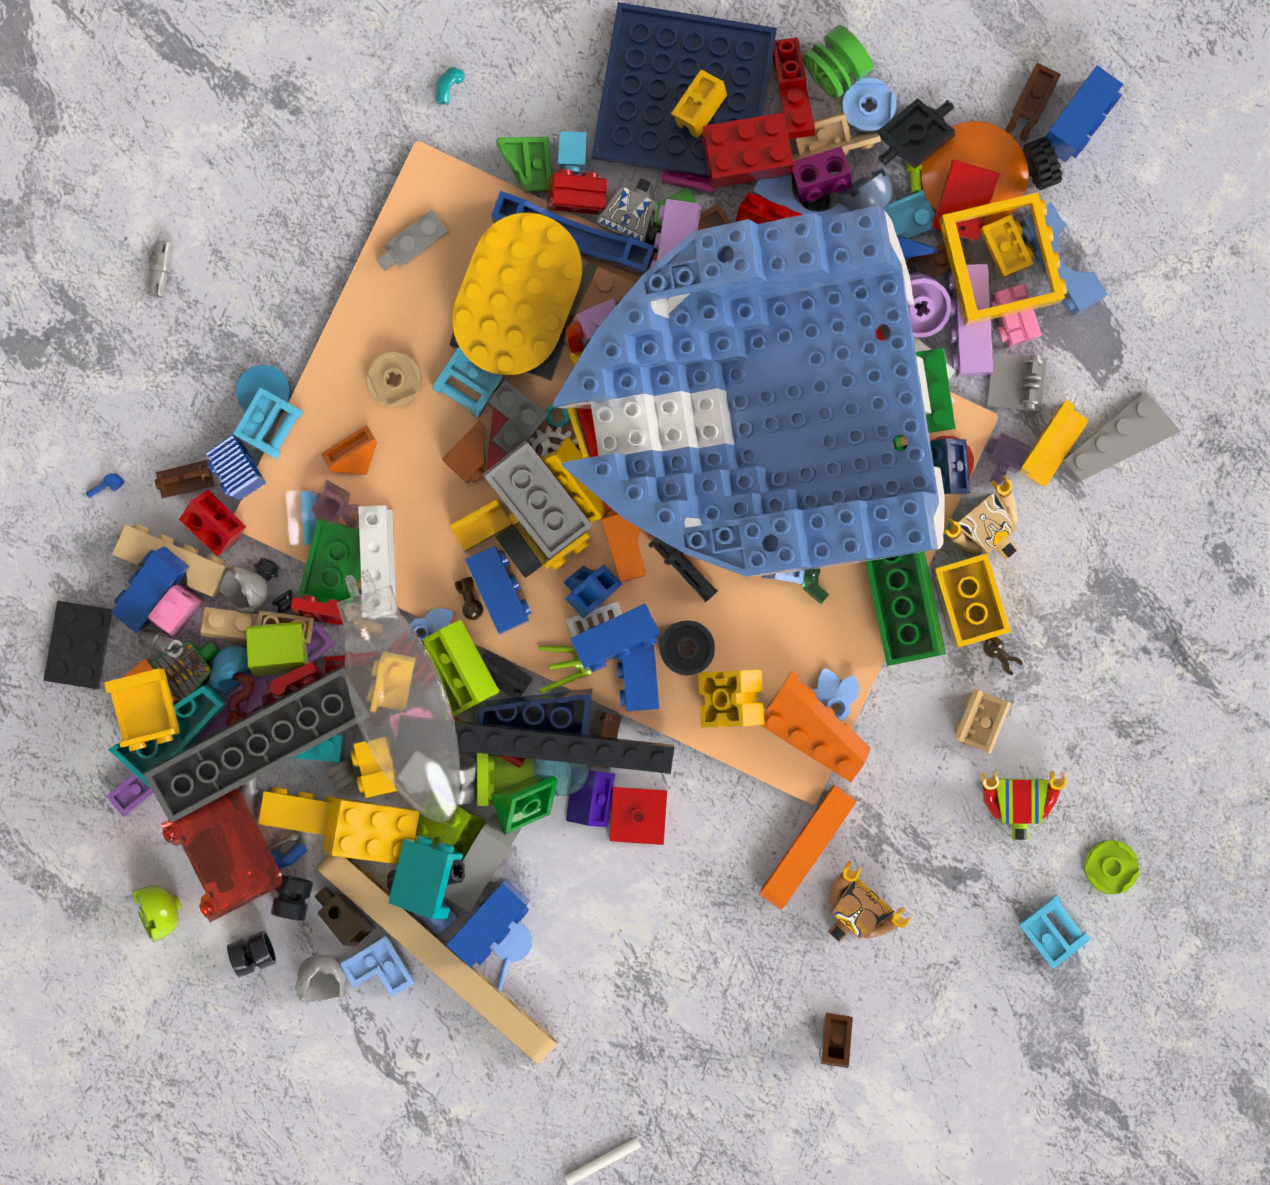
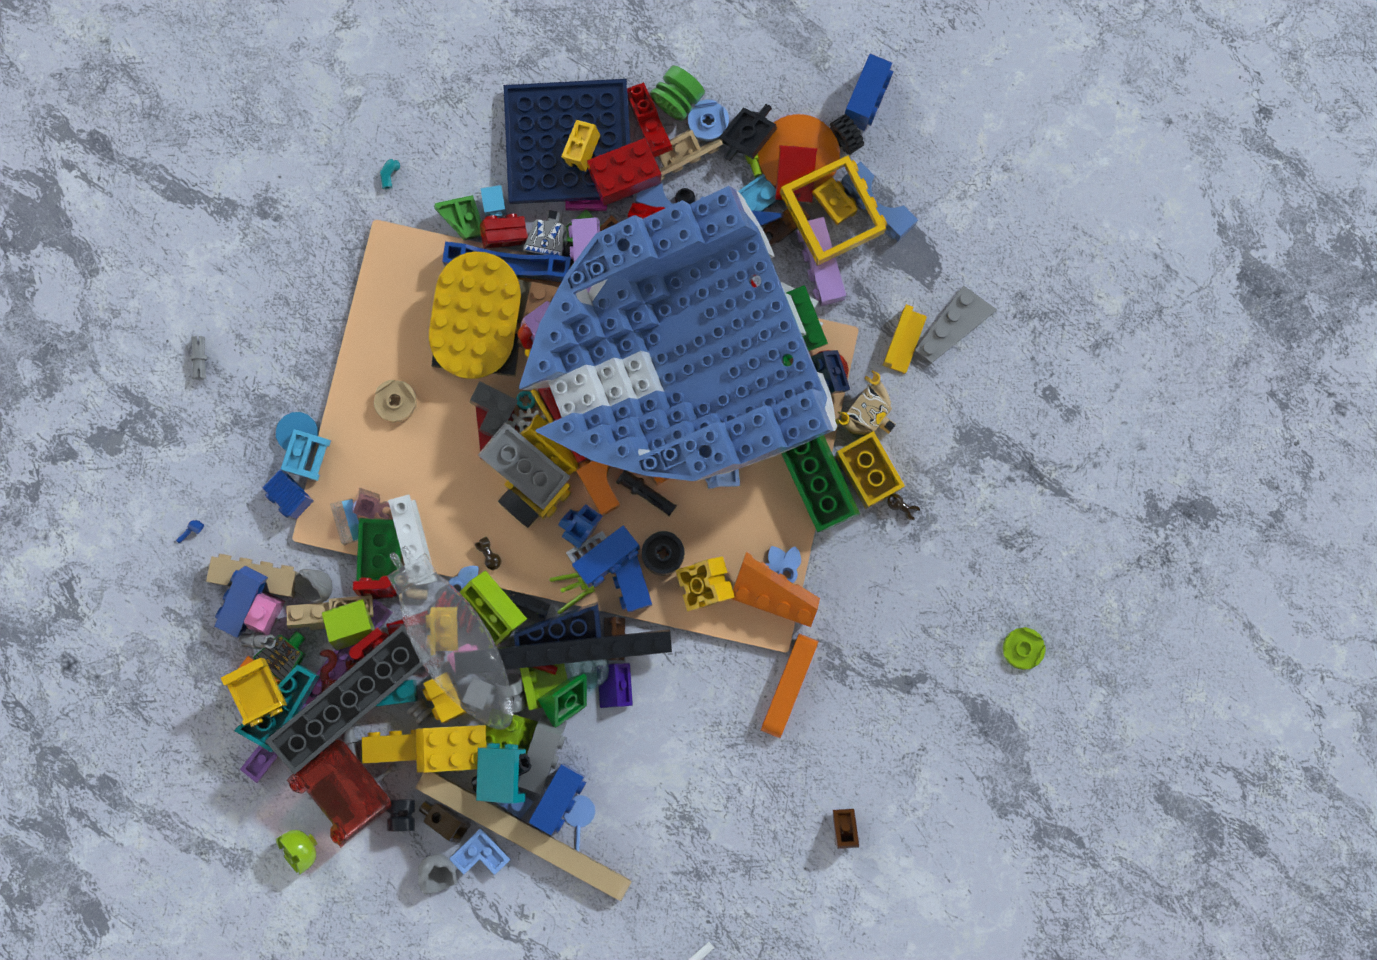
camera: 20 degrees left, 5 degrees down
black plate [43,600,113,689] -> none
reddish brown hinge [155,460,215,499] -> none
red brick [179,489,247,557] -> none
dark azure hair [210,646,253,695] -> none
black wheel [227,931,276,978] -> none
black plate [254,557,280,580] -> none
blue arm [266,841,307,870] -> none
black bush [271,589,293,613] -> none
orange slope [321,425,377,475] -> none
light grey hinge [377,210,449,271] -> none
medium azure plate [432,347,504,418] -> none
dark orange slope [442,420,486,484] -> none
yellow panel [450,499,511,551] -> none
blue brick [465,546,532,635] -> none
red plate [609,786,667,845] -> none
magenta brick [791,146,852,203] -> none
clear green arm [802,568,829,604] -> none
torso [828,861,912,943] -> none
sand blue cylinder [837,168,893,212] -> none
lavender wheel [908,272,951,338] -> none
tan bracket [954,689,1011,754] -> none
torso [980,771,1067,840] -> none
clear purple brick [985,433,1031,485] -> none
light grey hinge [987,353,1047,412] -> none
bright pink brick [990,284,1042,348] -> none
reddish brown hinge [1005,62,1061,142] -> none
medium azure plate [1018,895,1090,969] -> none

